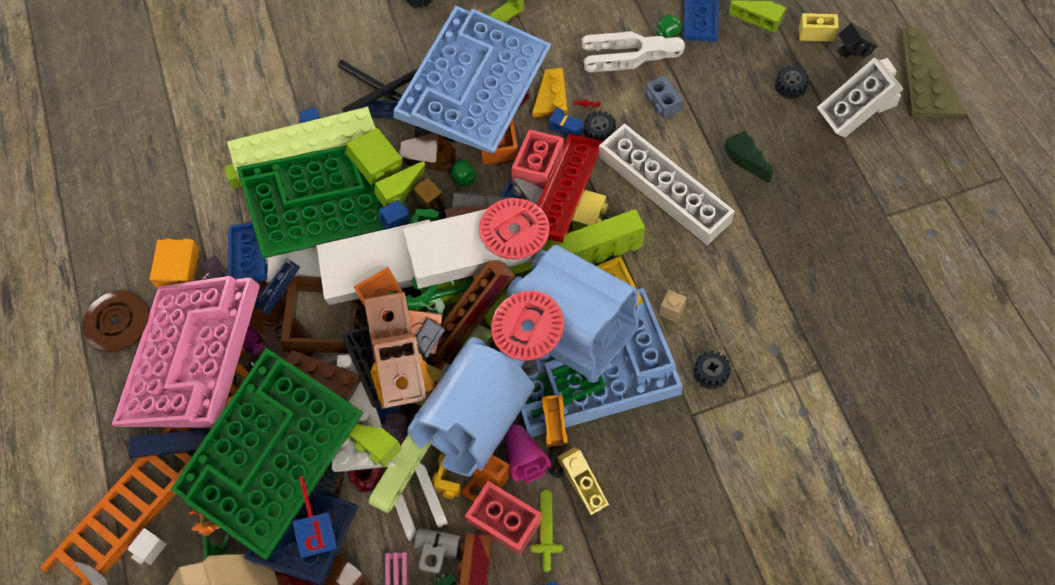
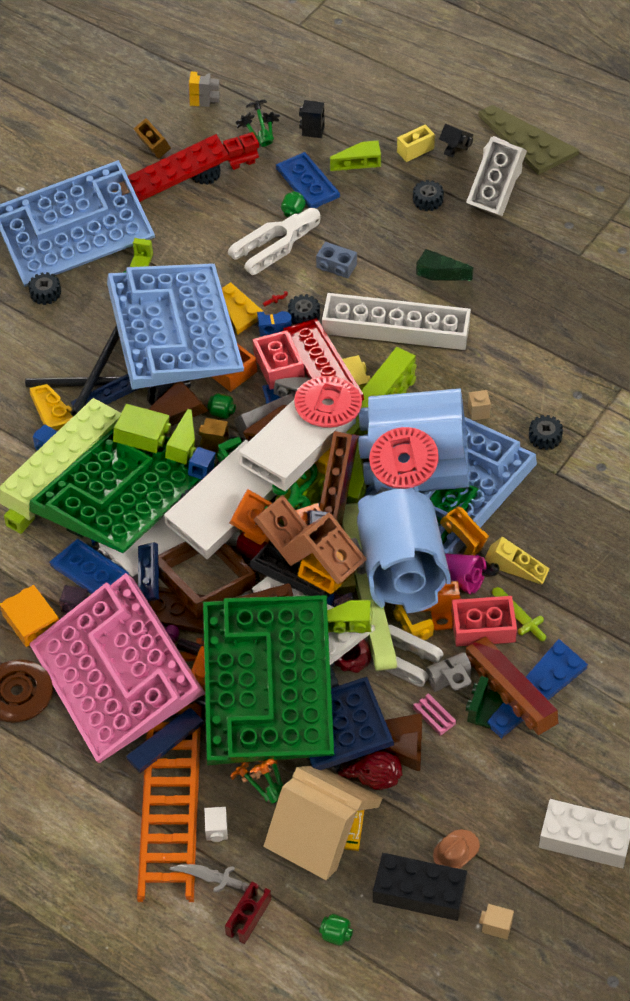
camera: 40 degrees left, 10 degrees down
blue piece [292,476,337,558] -> none
none -> yellow wing [29,384,73,430]

